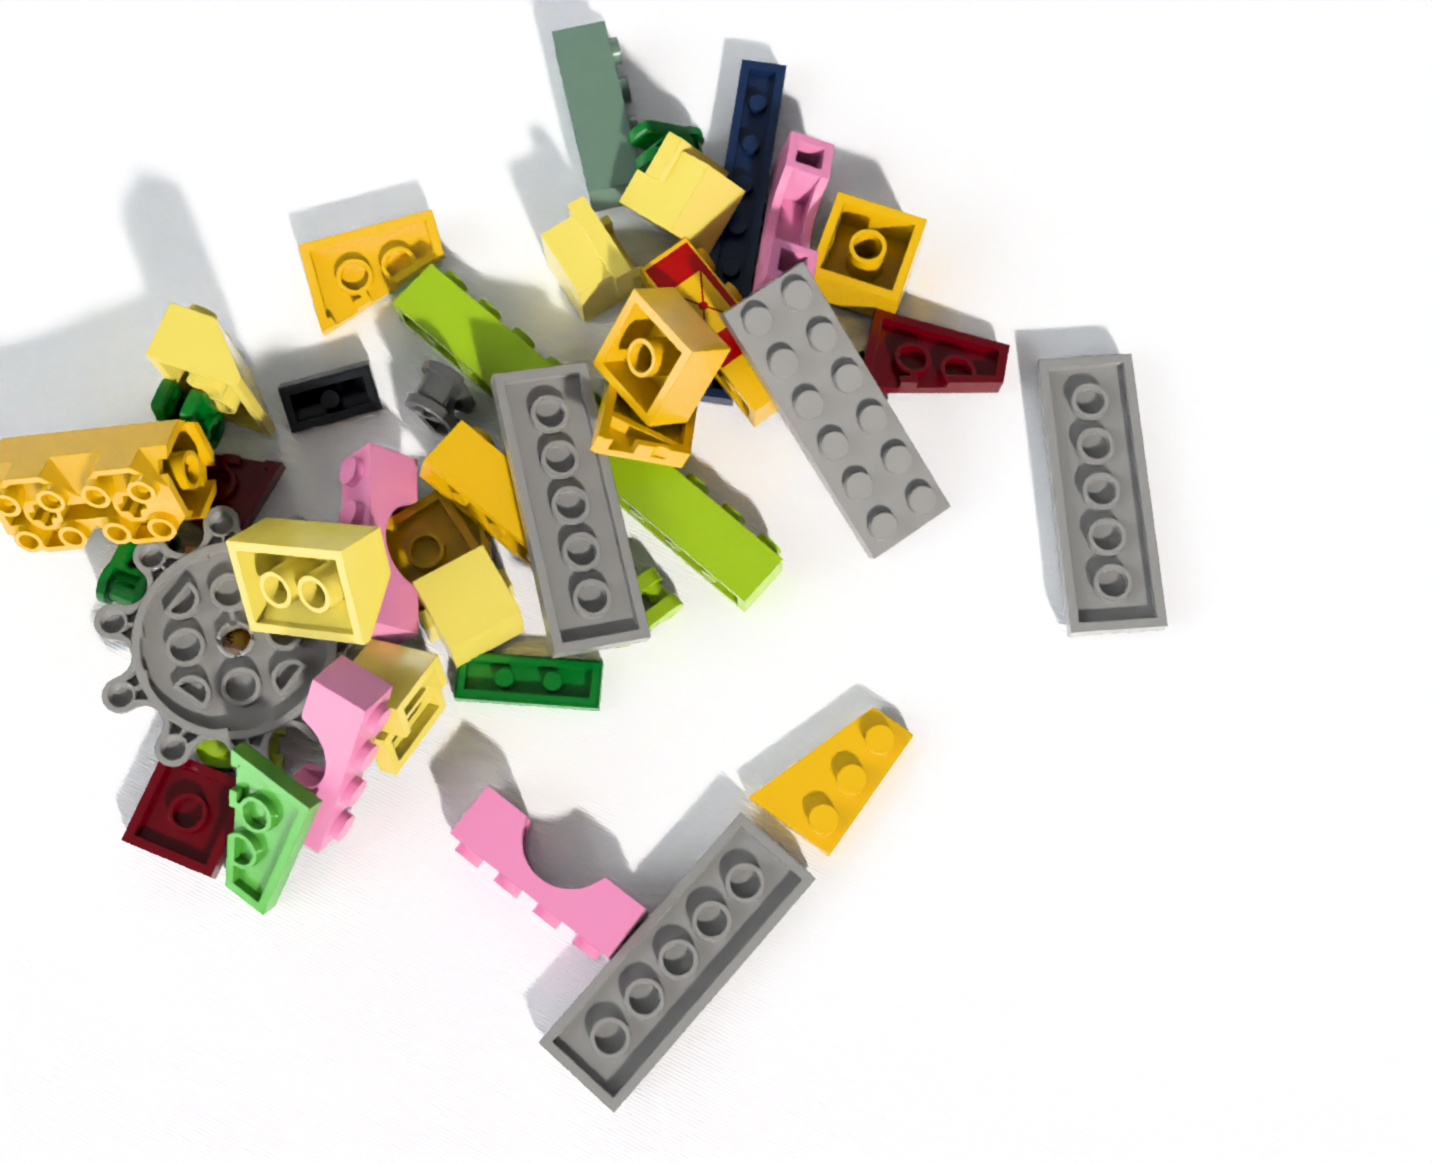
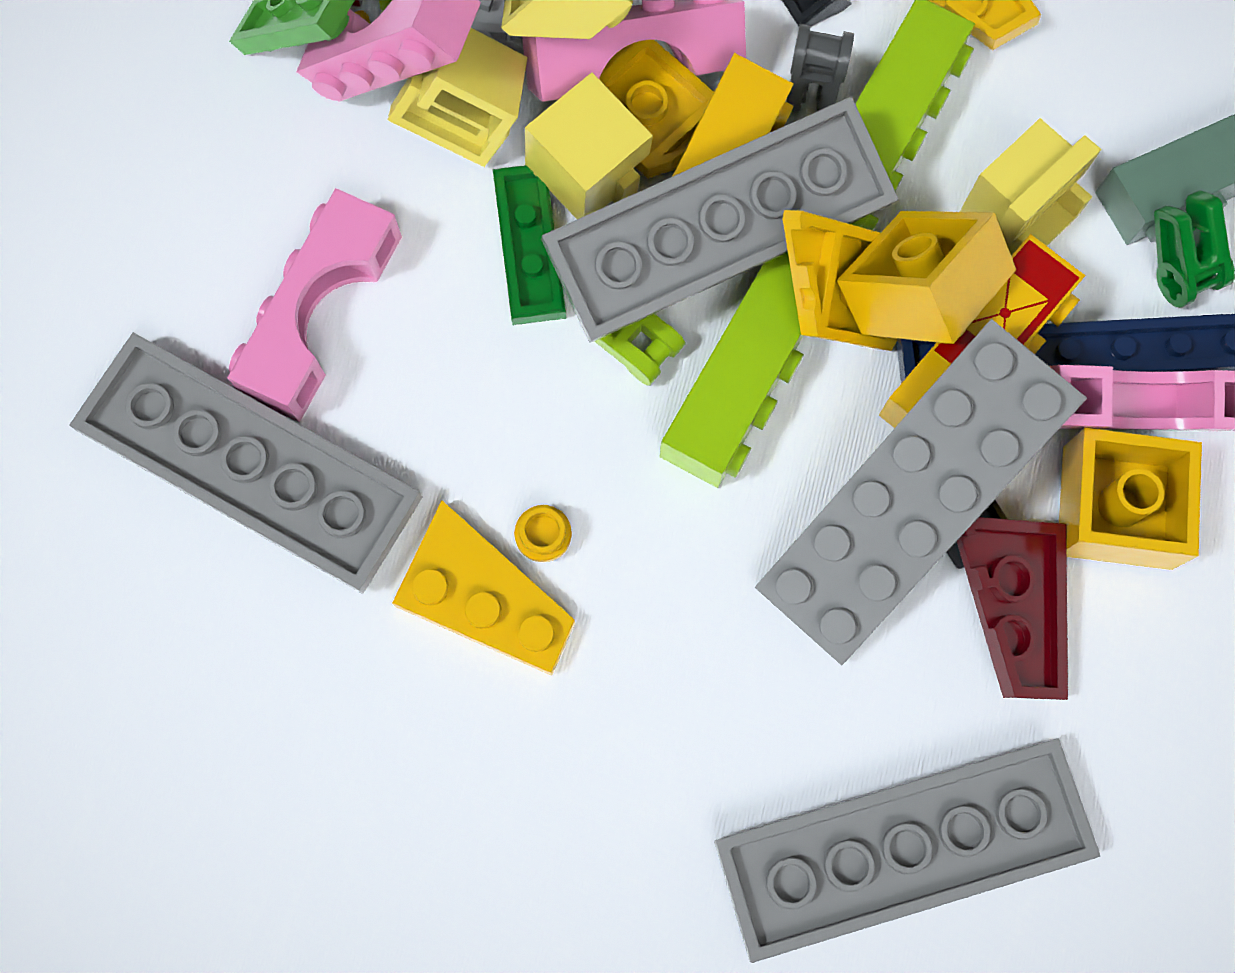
camera: 75 degrees right, 0 degrees up
light yellow plate [619,131,746,254] -> none
none -> yellow plate [514,505,572,563]

